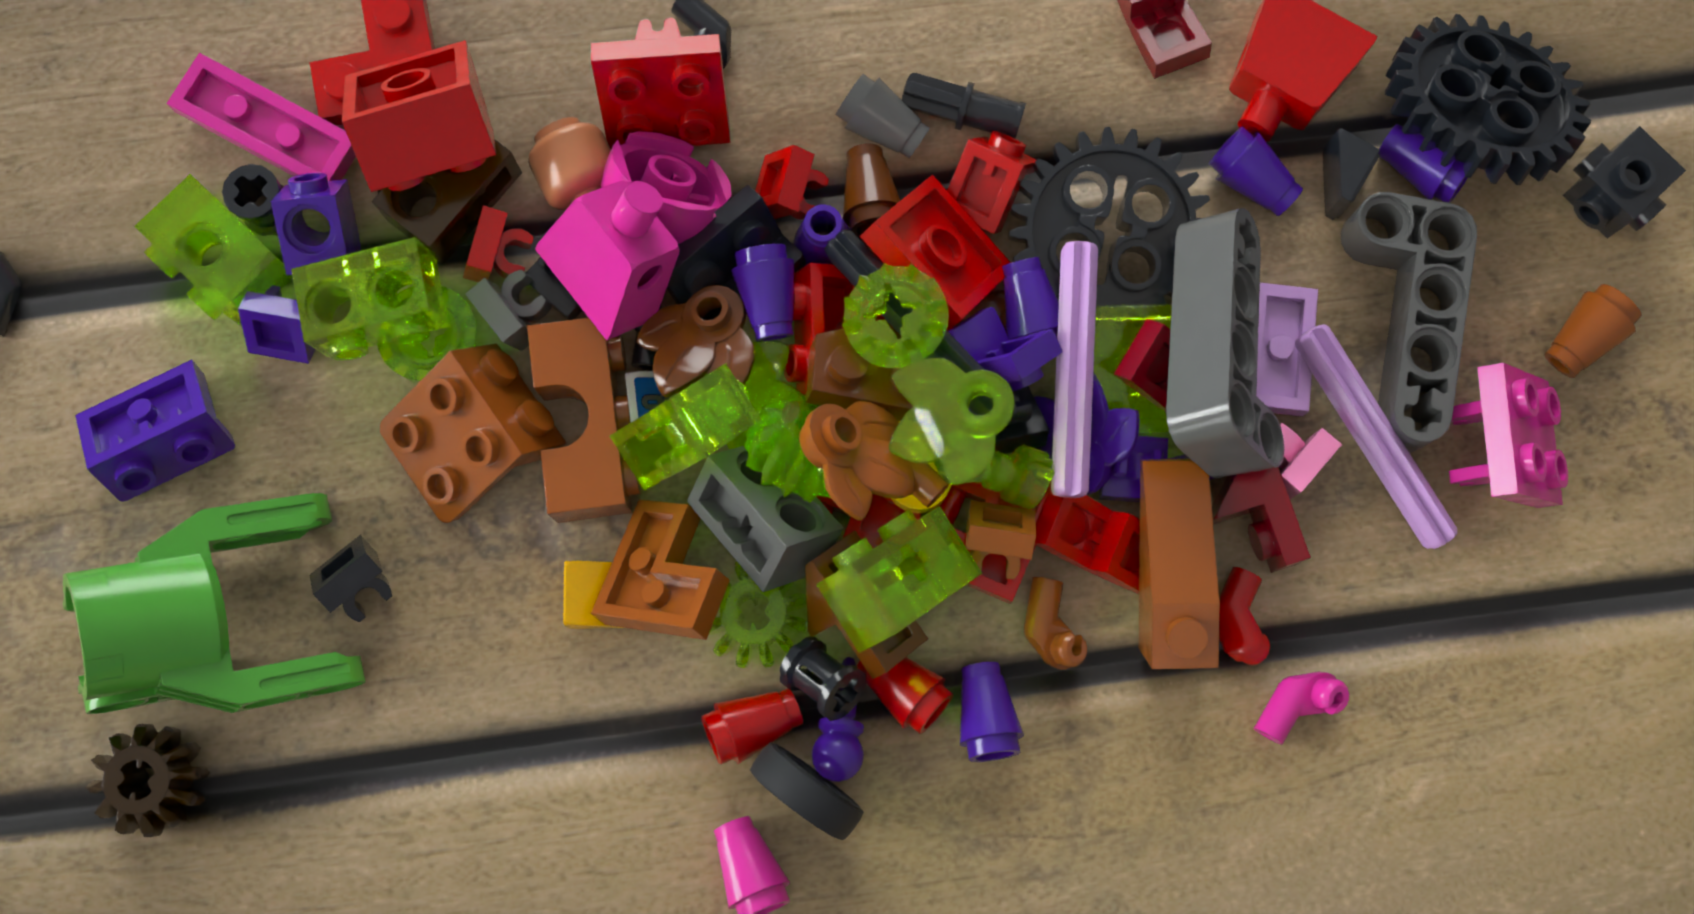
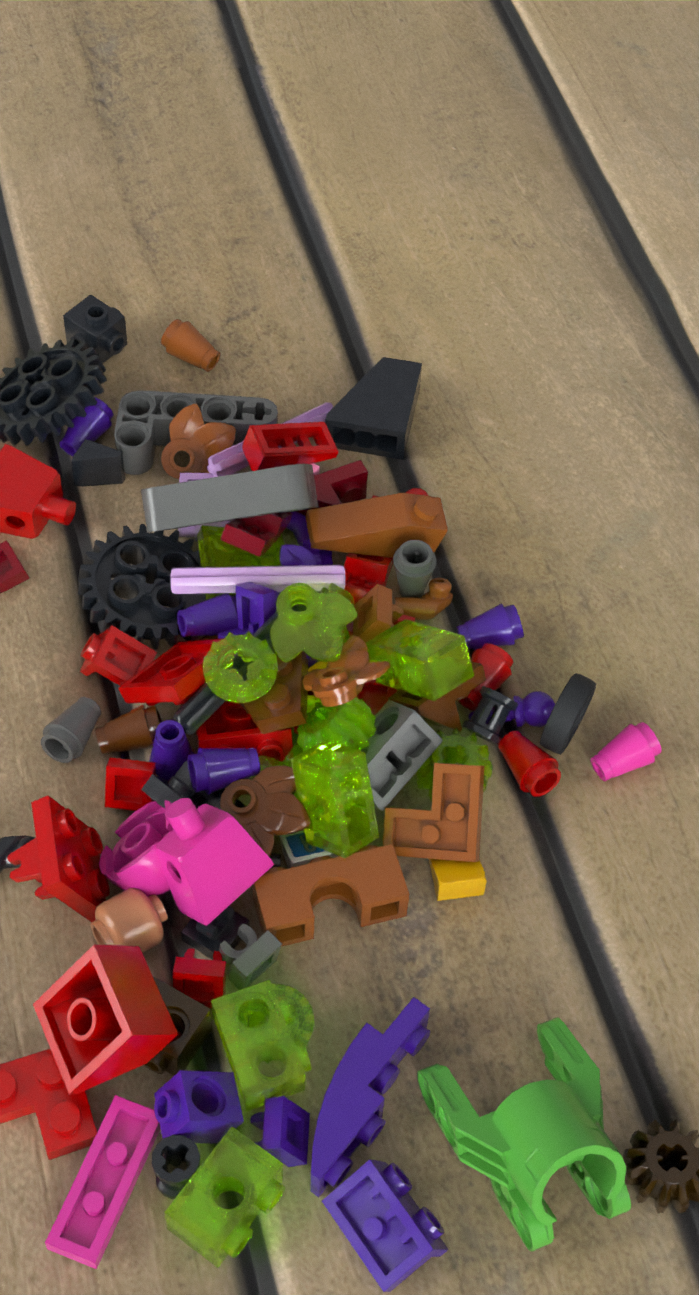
camera: 100 degrees left, 25 degrees down
black tile [309,534,392,622] -> none
dark orange bracket [380,343,566,523] -> none
black axle [902,73,1026,138] -> none
dark purple cone [1208,126,1303,216] -> none
dark pink arm [1253,671,1349,745] -> none
dark pink plate [1449,363,1568,508] -> none
none -> dark orange plate [161,404,236,479]
none -> red slope [242,421,339,471]
none -> dark purple slope [310,997,431,1198]
none -> black slope [325,357,422,460]
none -> dark grey cone [393,540,437,598]

